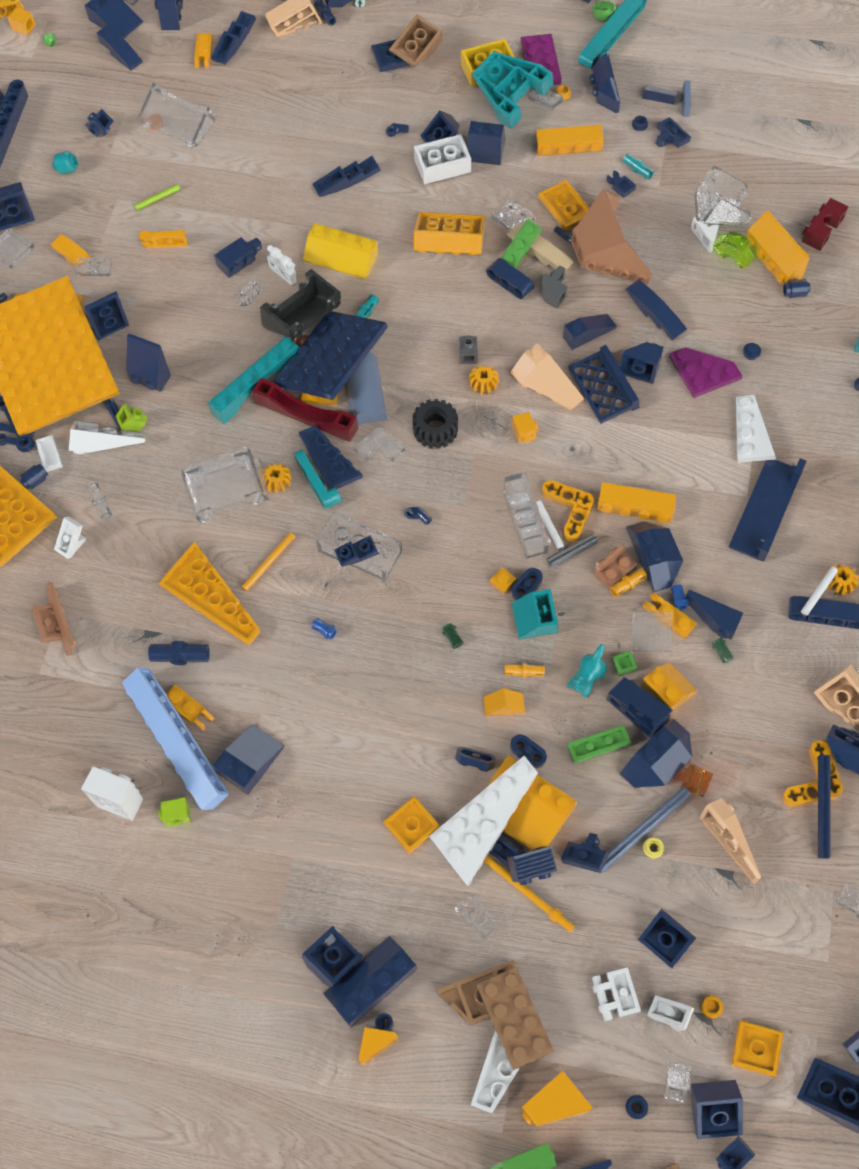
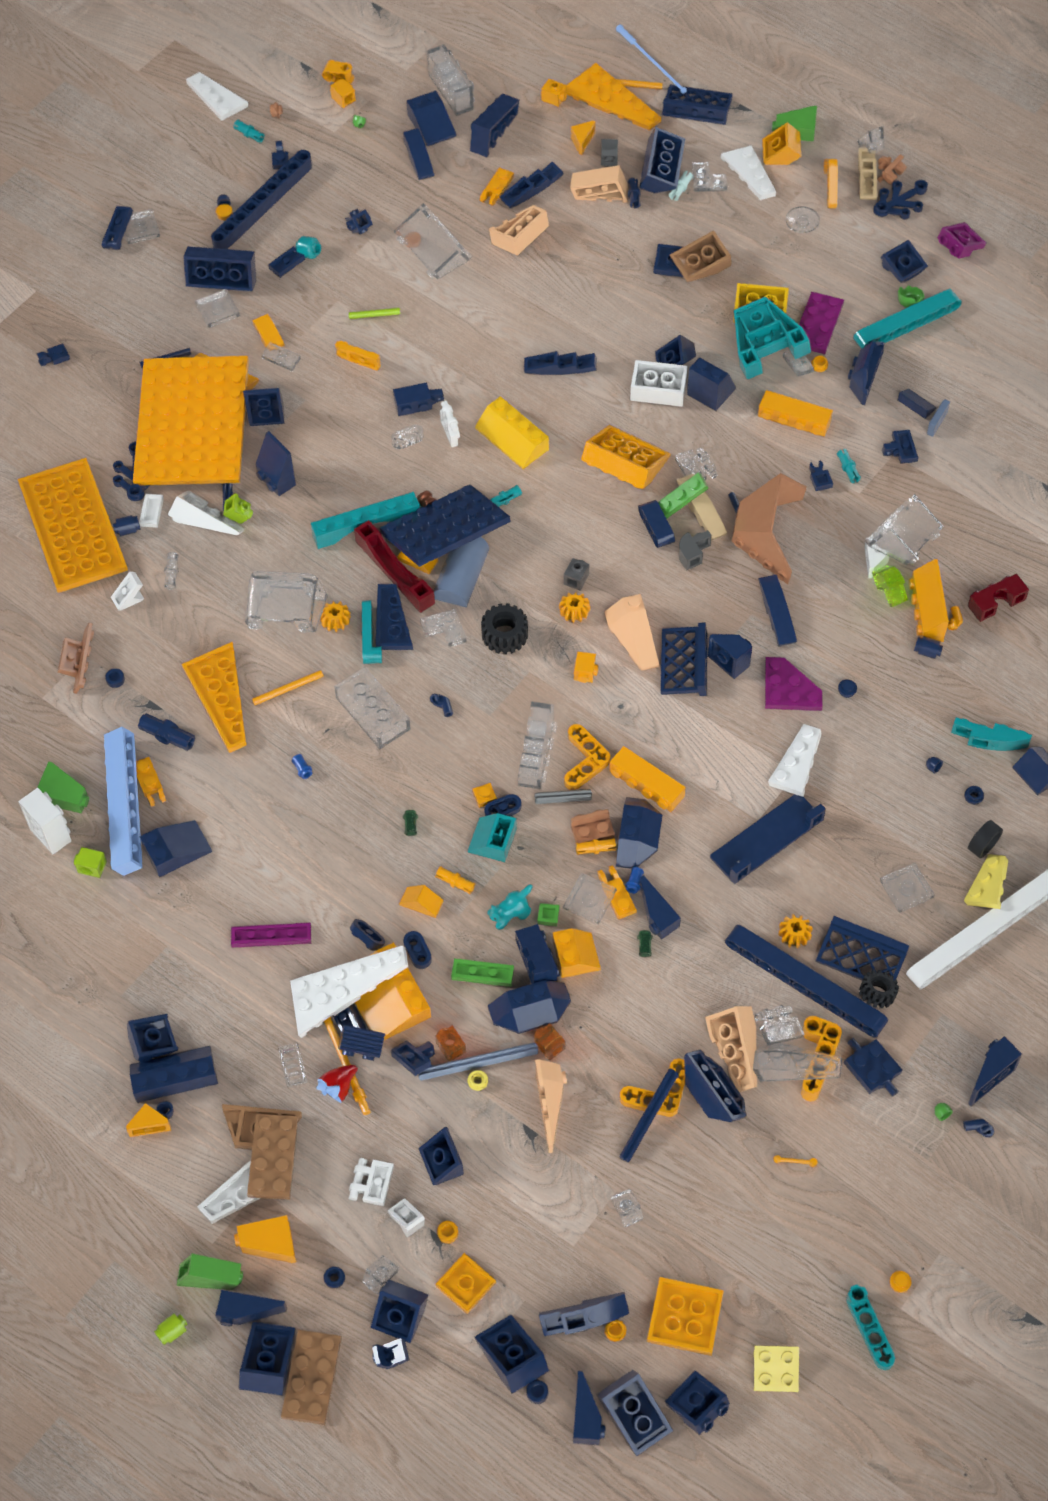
camera: 25 degrees right, 5 degrees down
pearl dark grey windscreen [260,269,341,339] -> none
dark blue slope [334,535,379,567] -> none
light orange tile [383,796,441,854] -> none
dark blue arm [386,123,409,137] -> none
white piece [535,501,565,551] -> none
light orange plate [538,180,590,231] -> none
dark blue slope [563,314,617,350] -> none
dark blue plate [632,115,648,131] -> none
white bar [801,567,838,615] -> none
none -> bright green slope [37,761,89,814]
none -> dark blue tile [105,668,125,688]
none -> magenta tile [231,923,312,948]
none -> dark blue plate [268,246,305,278]
none -> red hat [316,1065,358,1103]
none -> clear orange brick [435,1025,466,1062]
none -> light nougat wedge [489,205,549,256]

